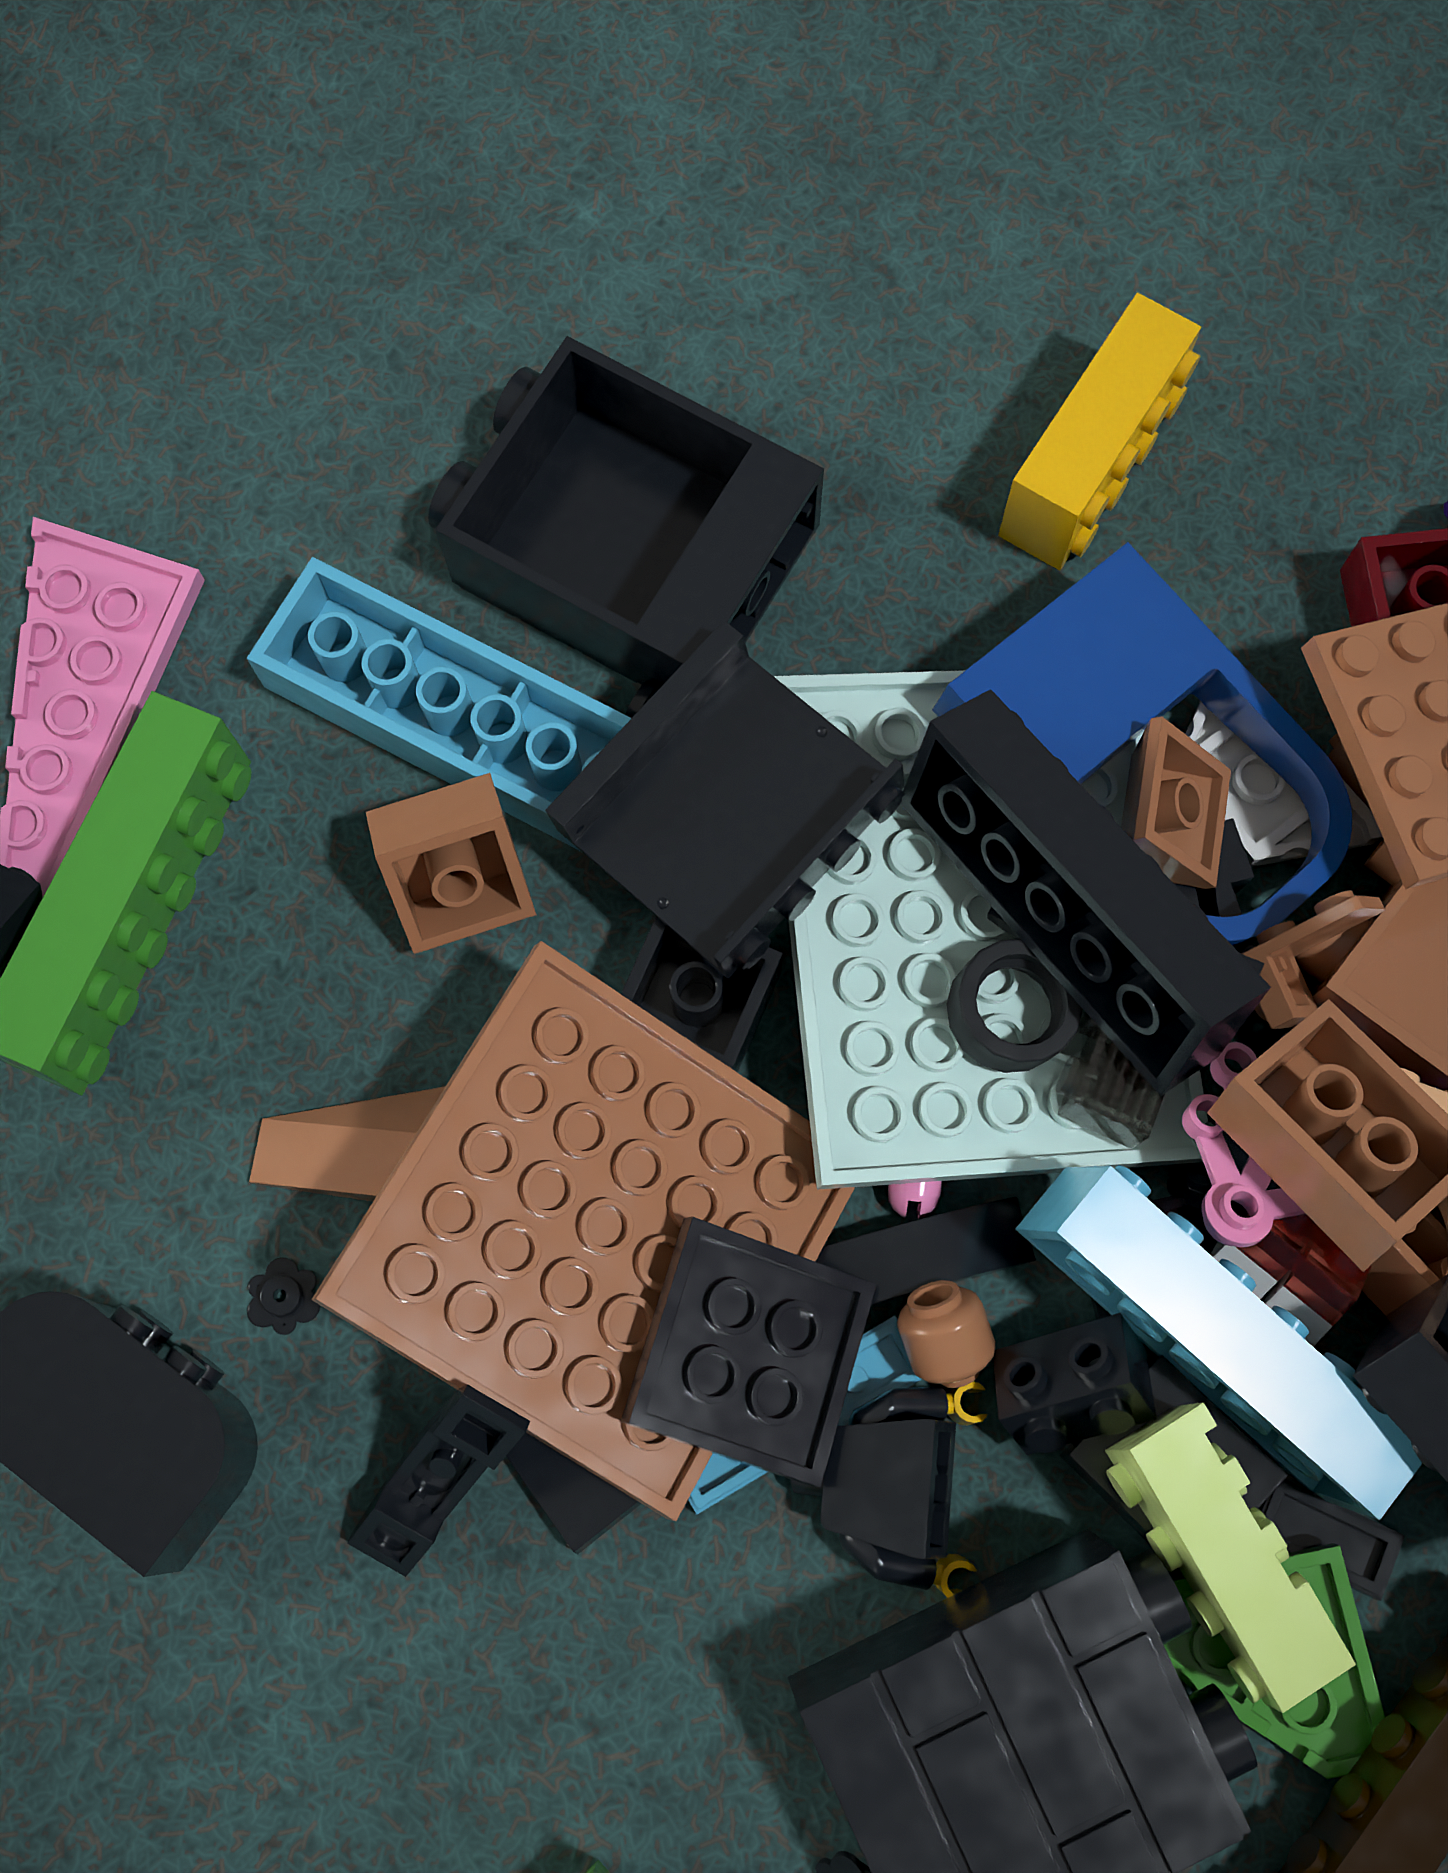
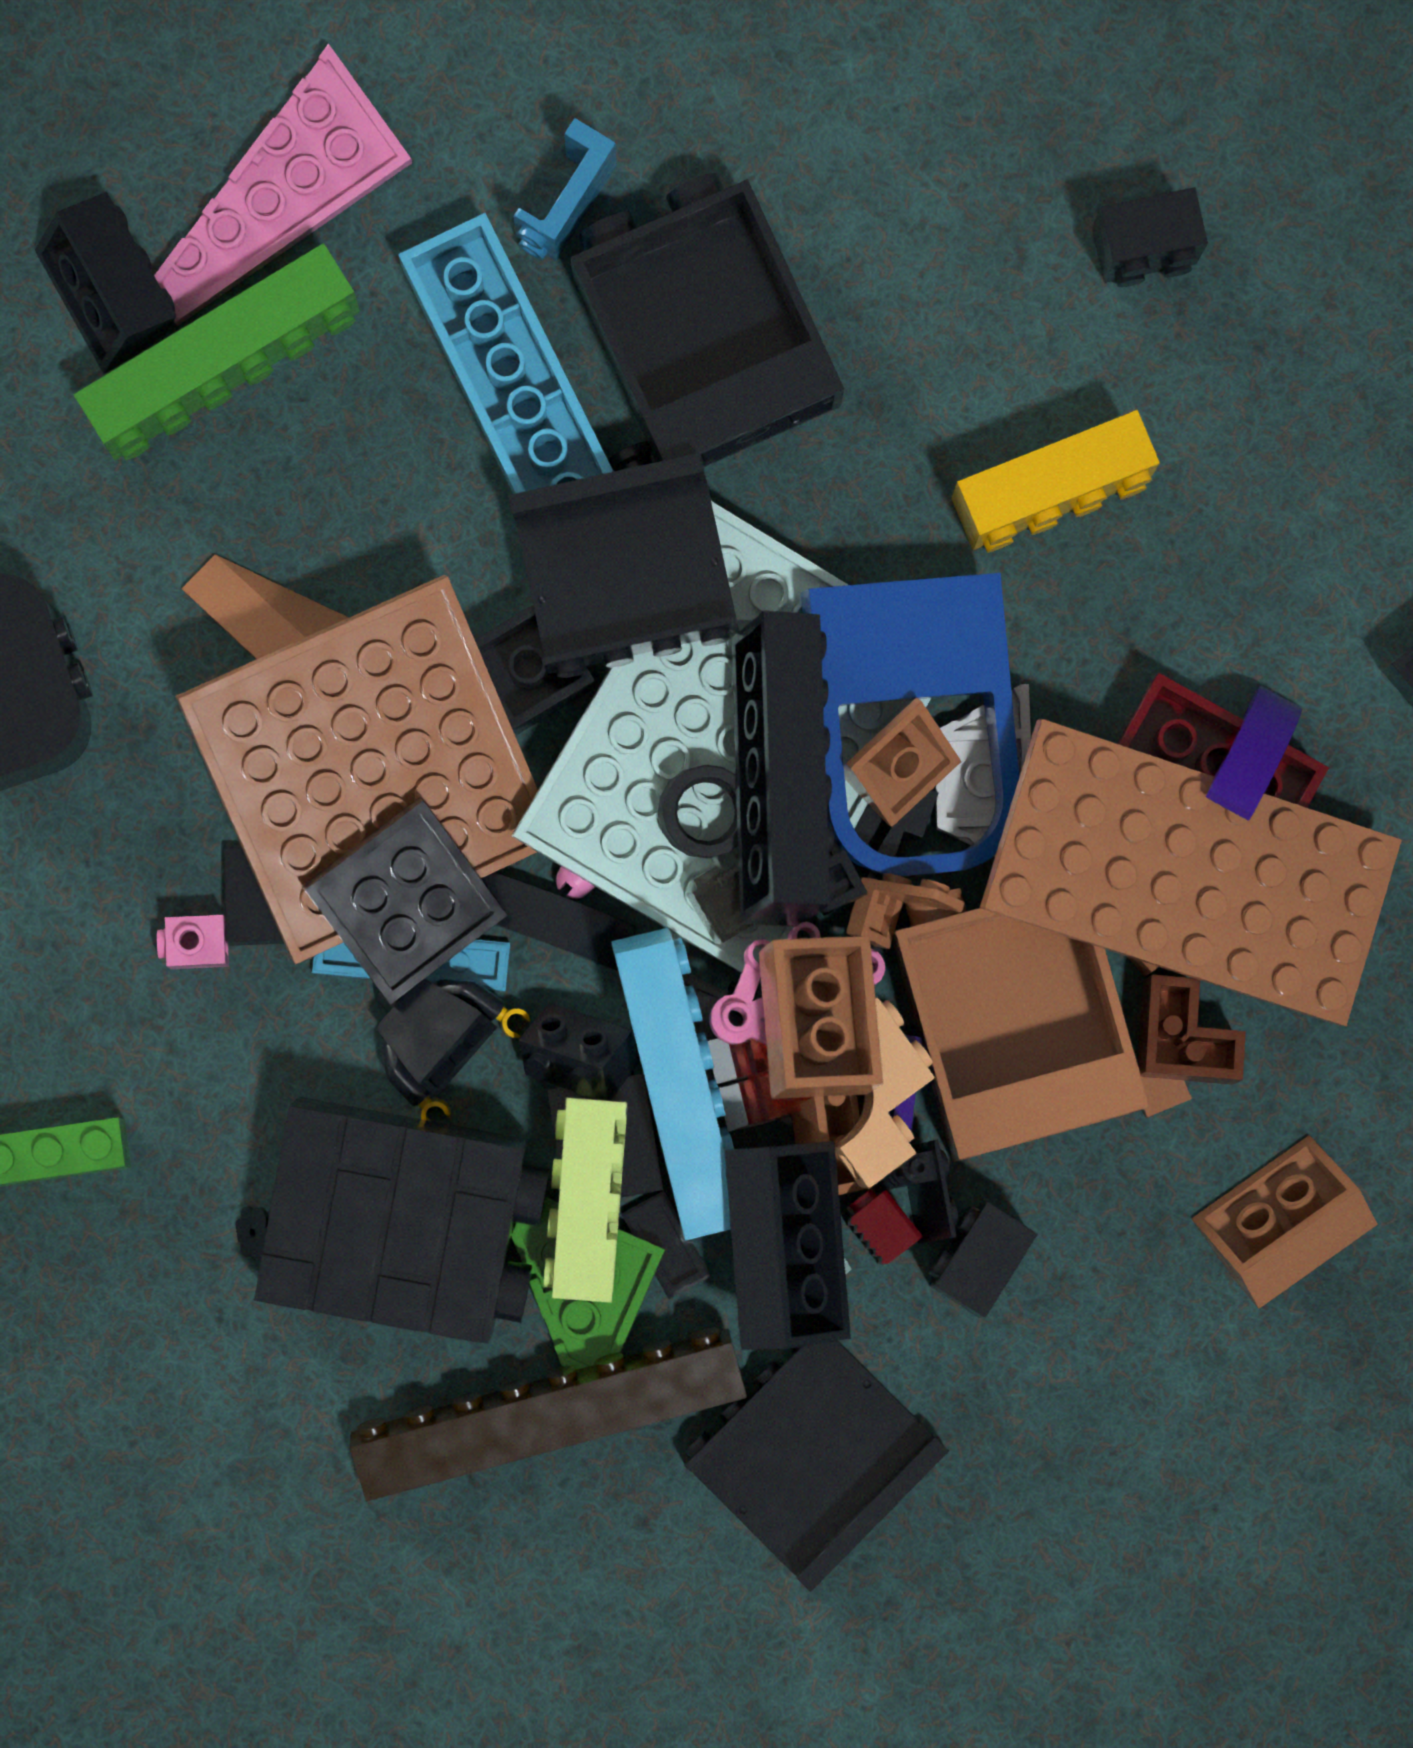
camera: 25 degrees right, 10 degrees up
black plant [247,1257,320,1335] -> none
black slope [347,1384,530,1577] -> none
nougat brick [366,773,536,954] -> none
nougat head [897,1280,995,1388] -> none
none -> bright pink brick [157,915,229,969]
none -> dark azure panel [513,118,617,261]
none -> black brick [1092,187,1208,287]

